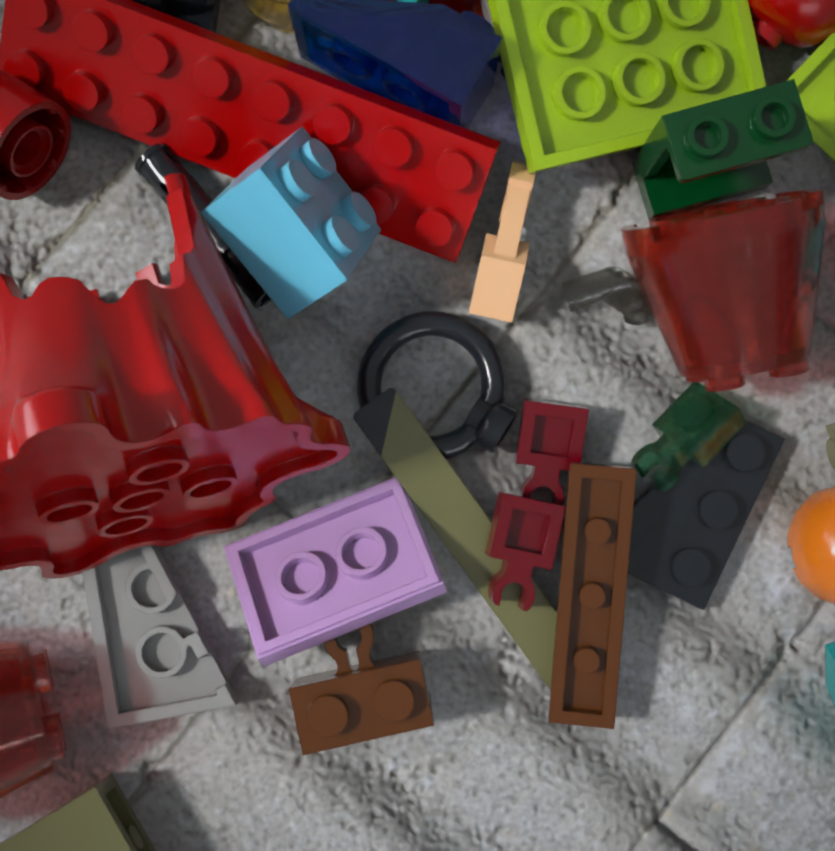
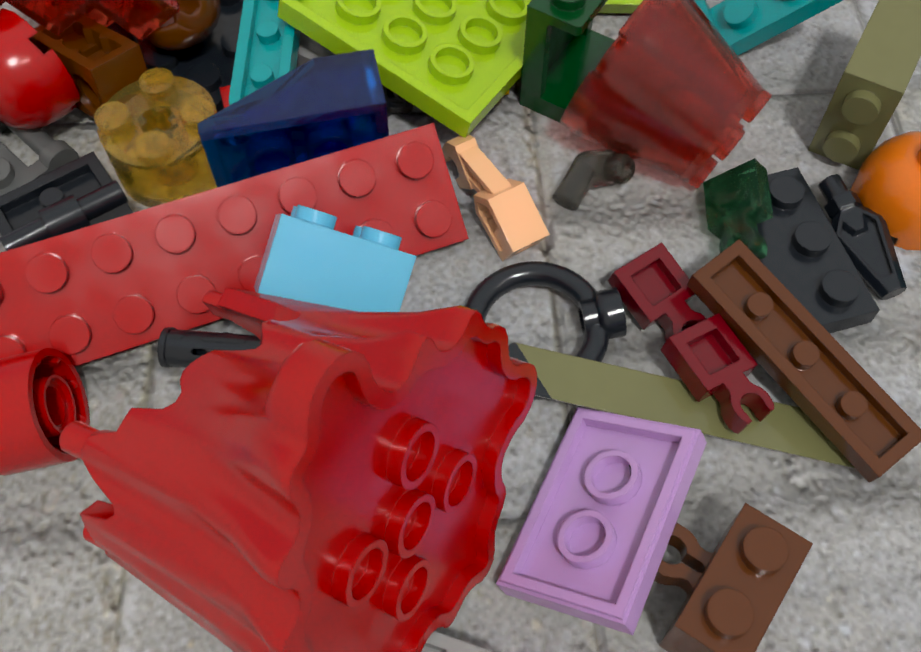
camera: 40 degrees left, 25 degrees down
none -> black piece [818,174,907,300]

